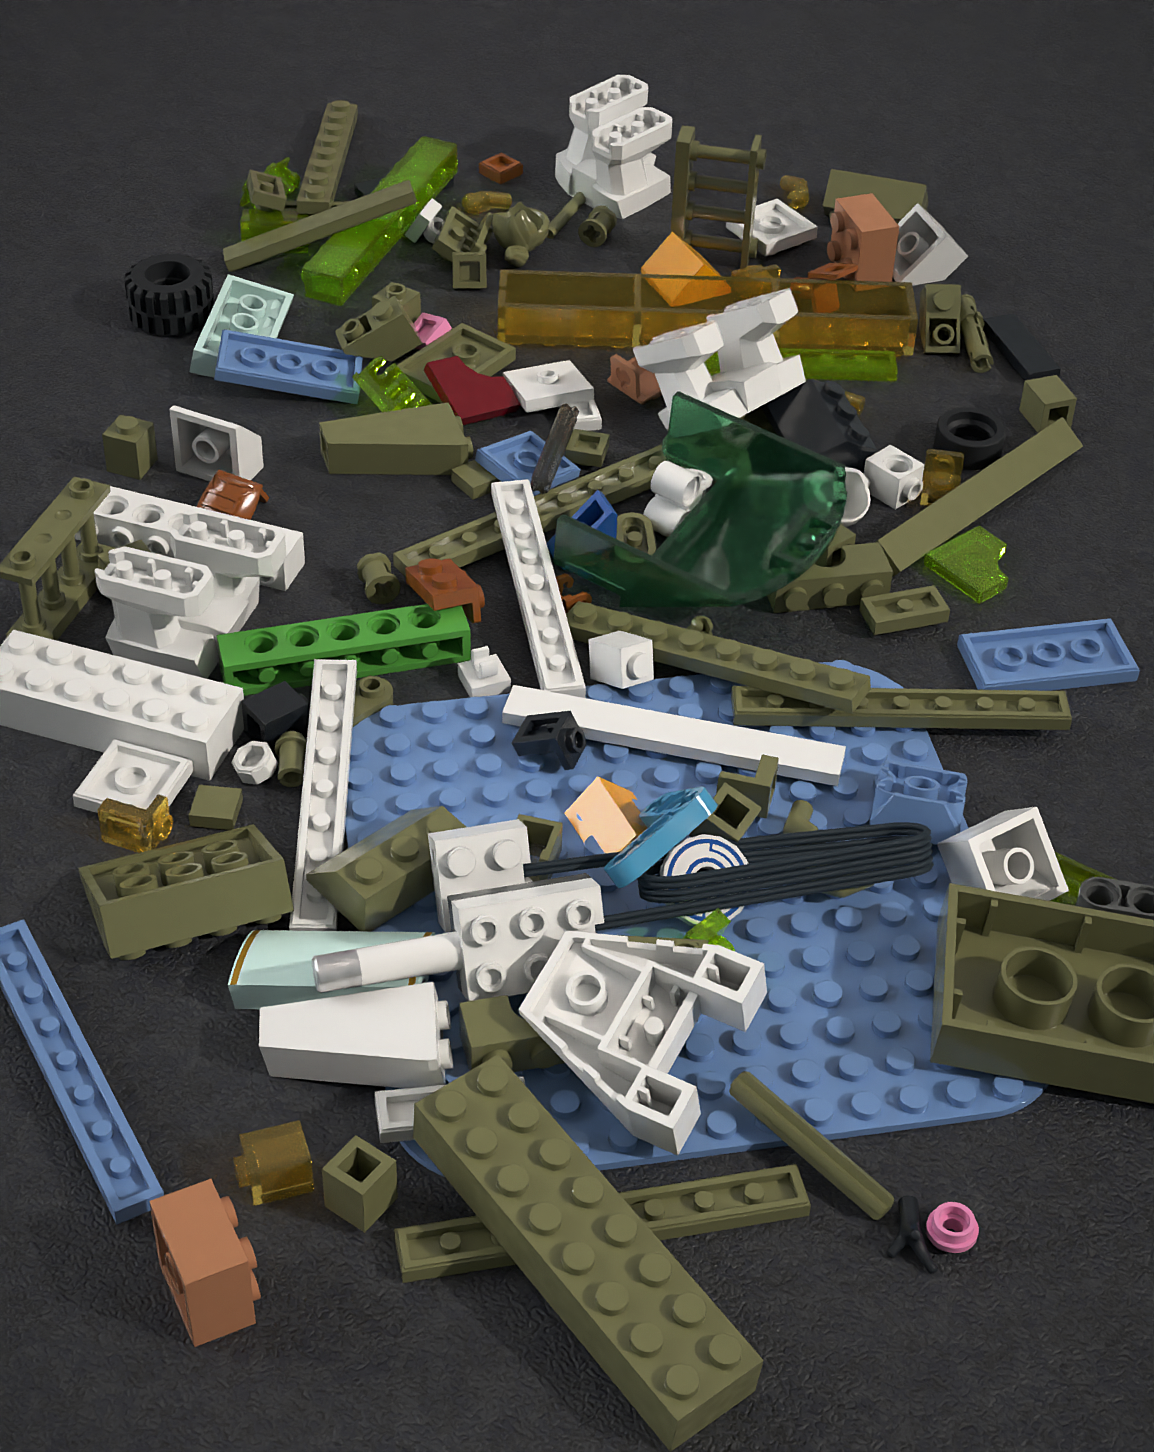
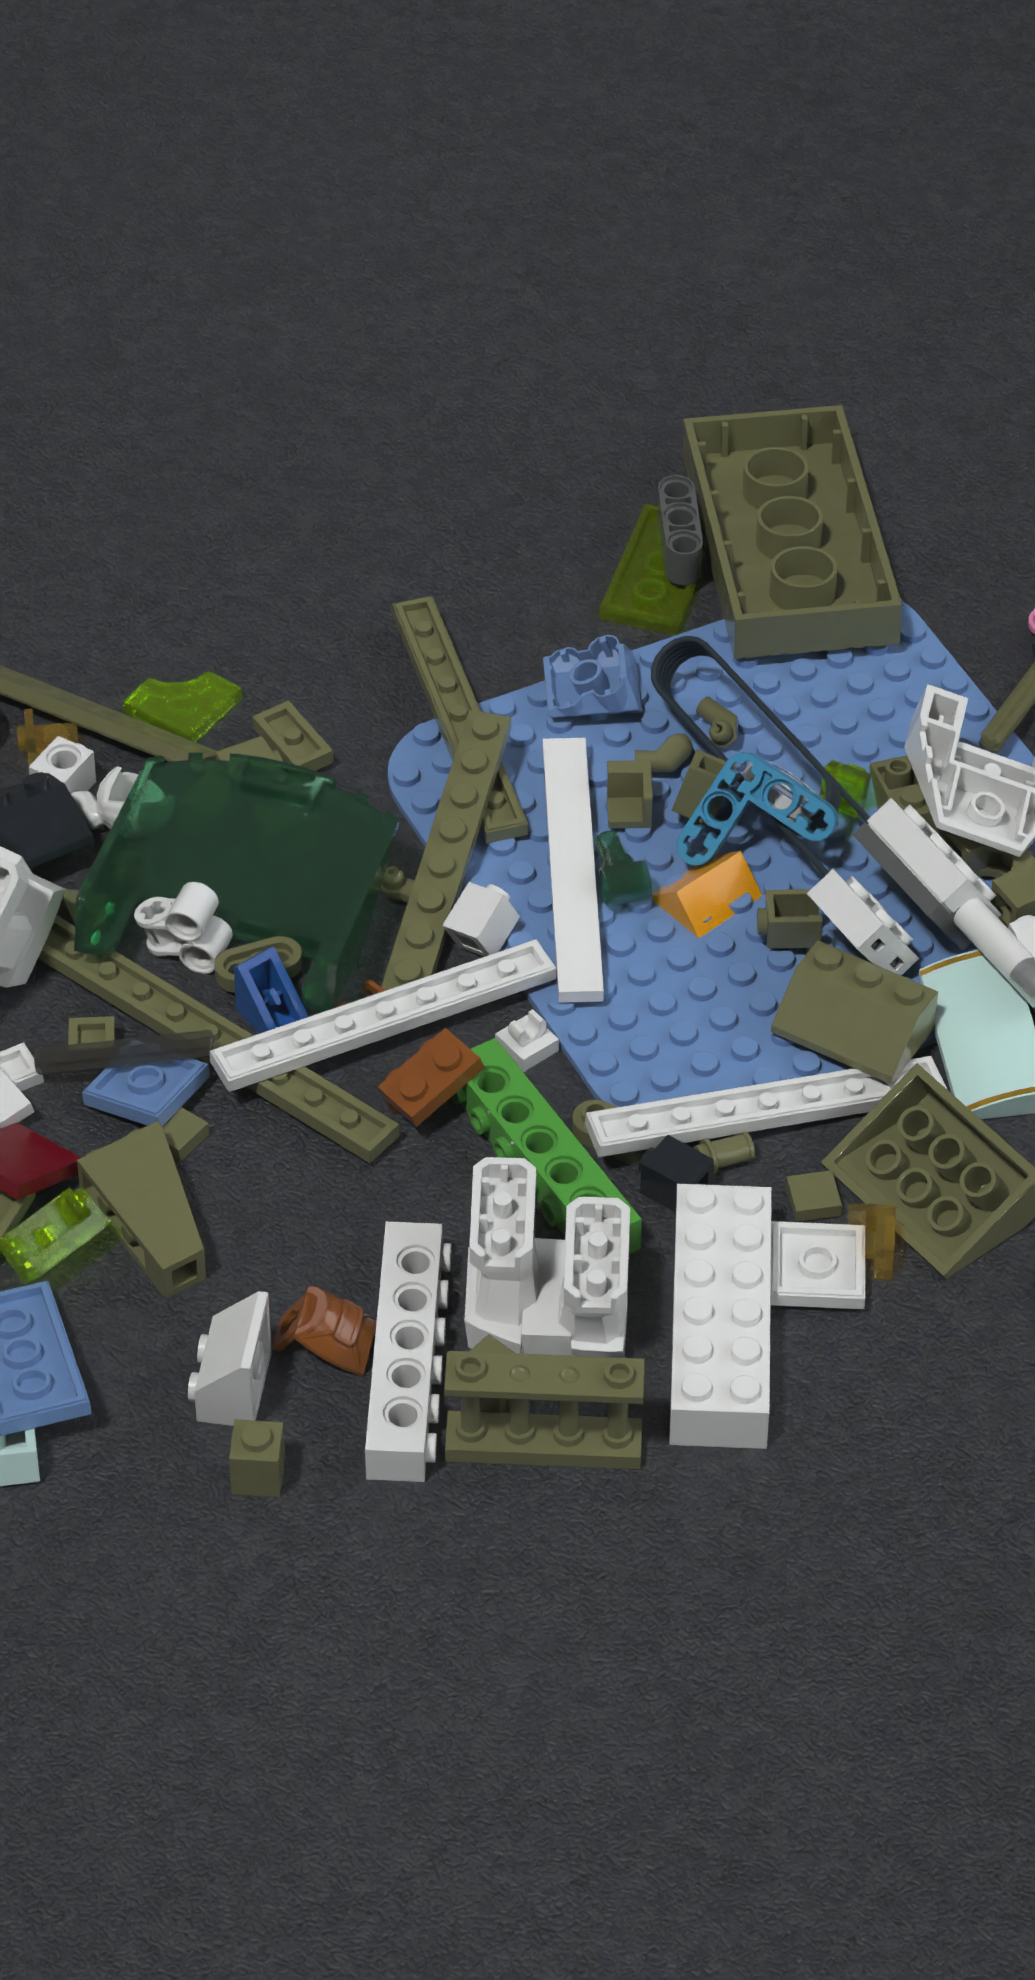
camera: 105 degrees left, 5 degrees up
white tile [232,741,278,785] -> none
olive bush [357,552,401,604] -> none
black bracket [512,710,586,770] -> none
white slope [937,807,1069,901] -> none
medium blue tile [957,618,1140,691] -> none
none -> clear green pin [594,831,652,907]

